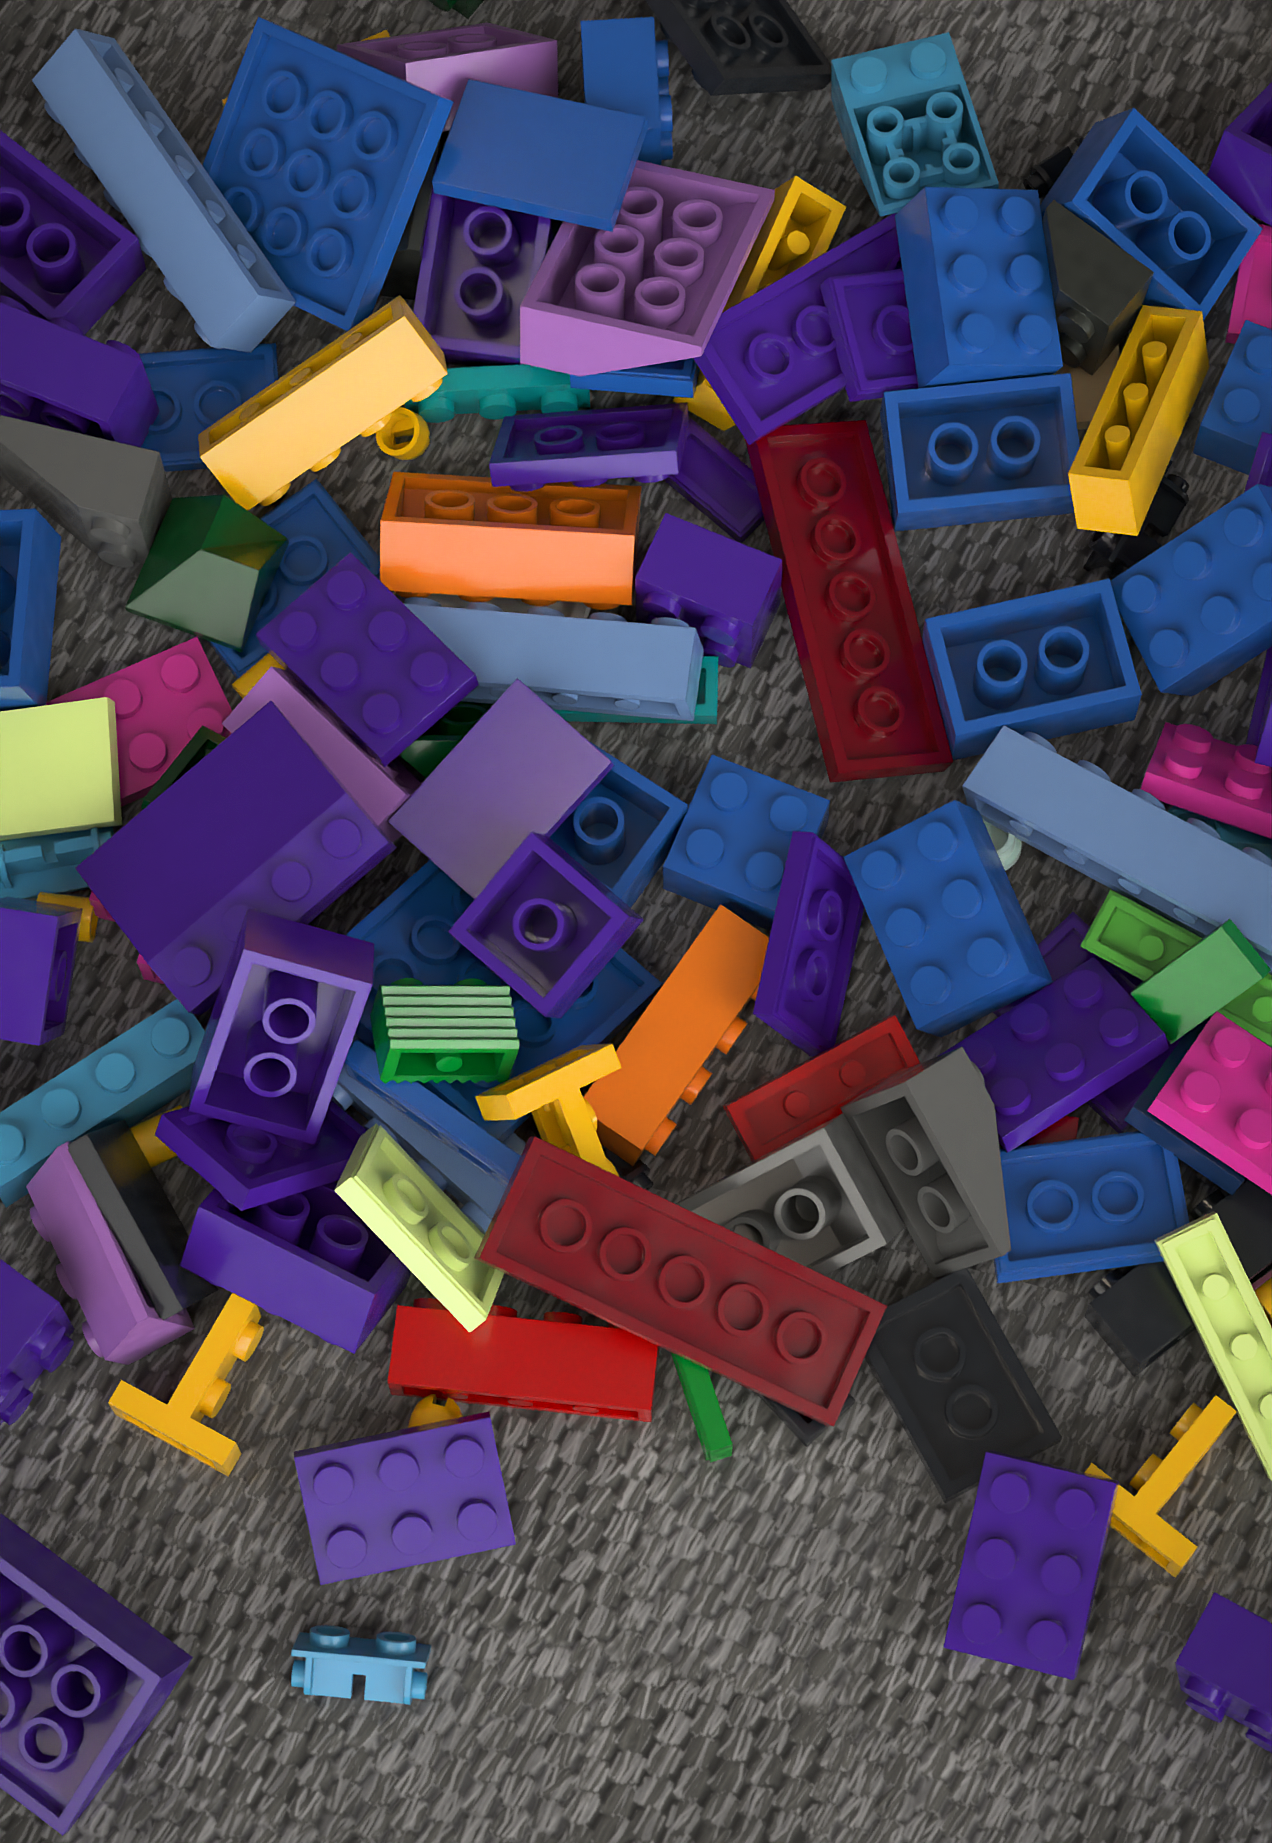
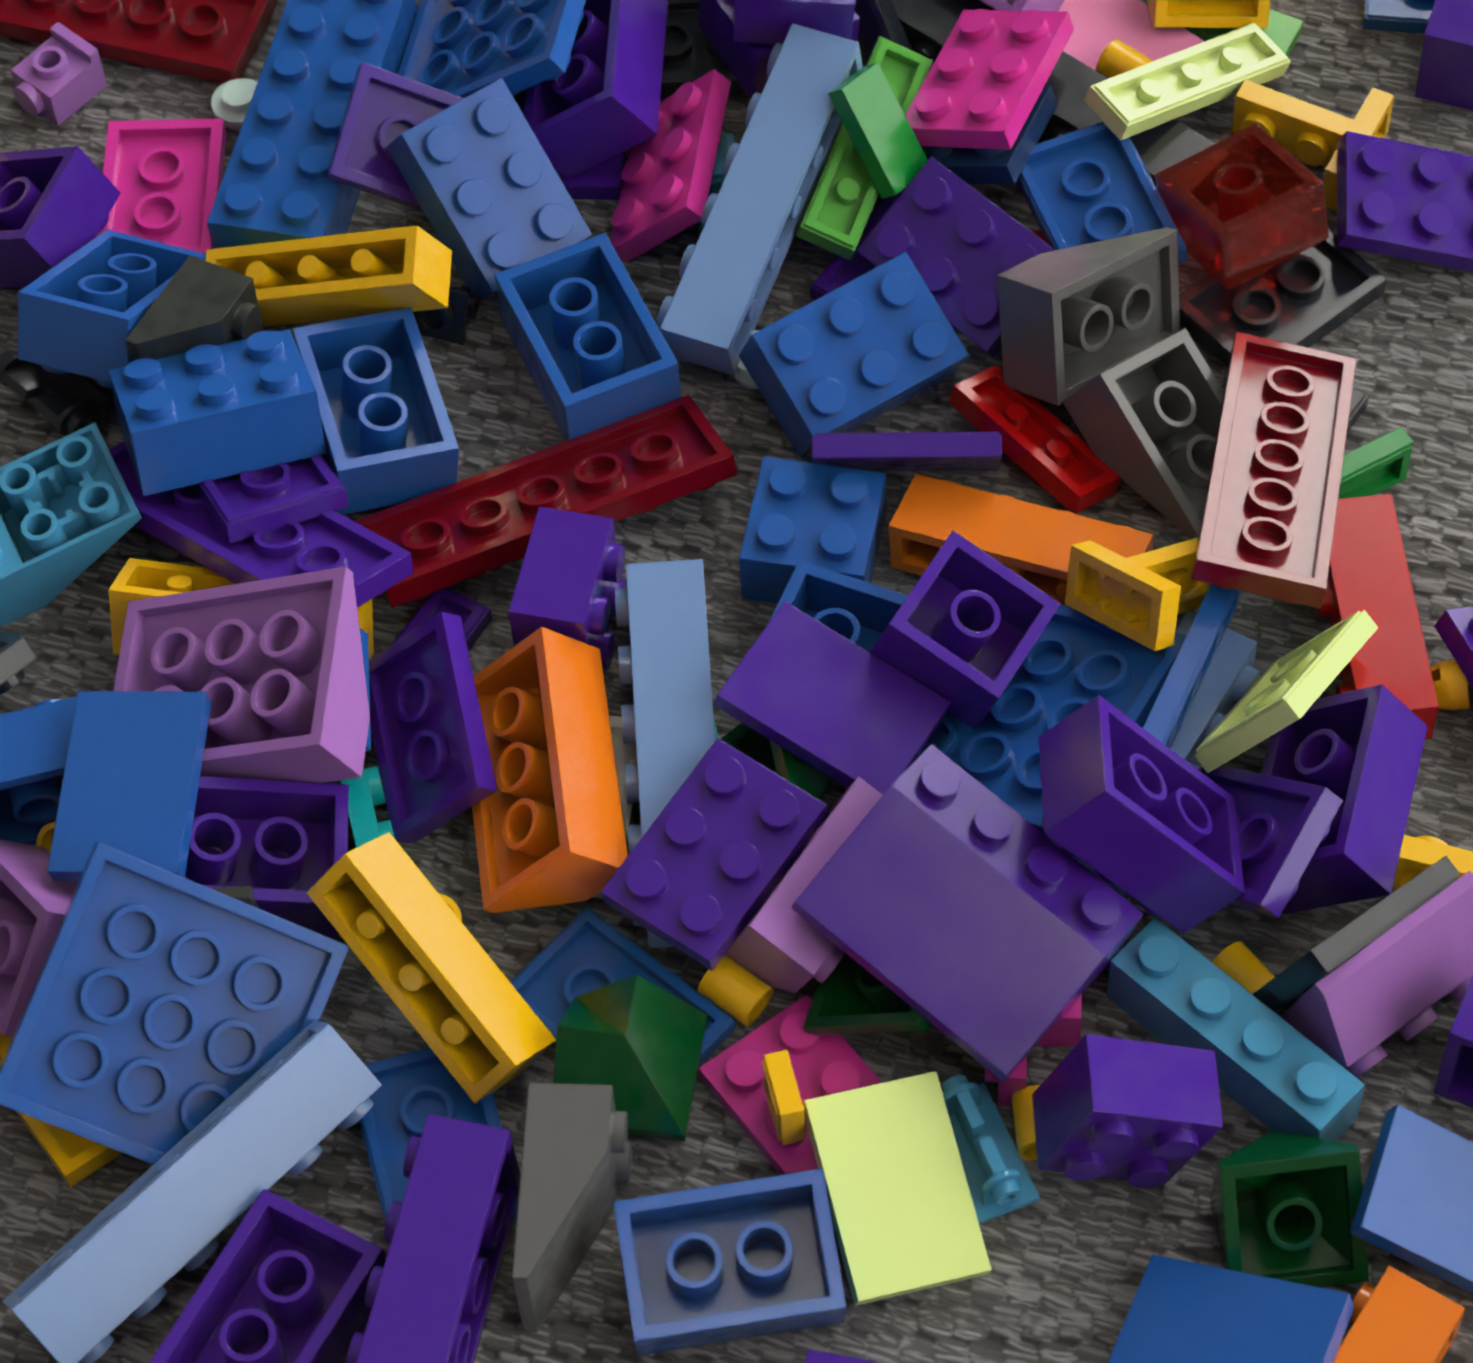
camera: 100 degrees left, 15 degrees down
green brick [370,978,519,1084] -> none
none -> yellow tile [762,1049,806,1146]
none -> clear red brick [1155,123,1329,290]

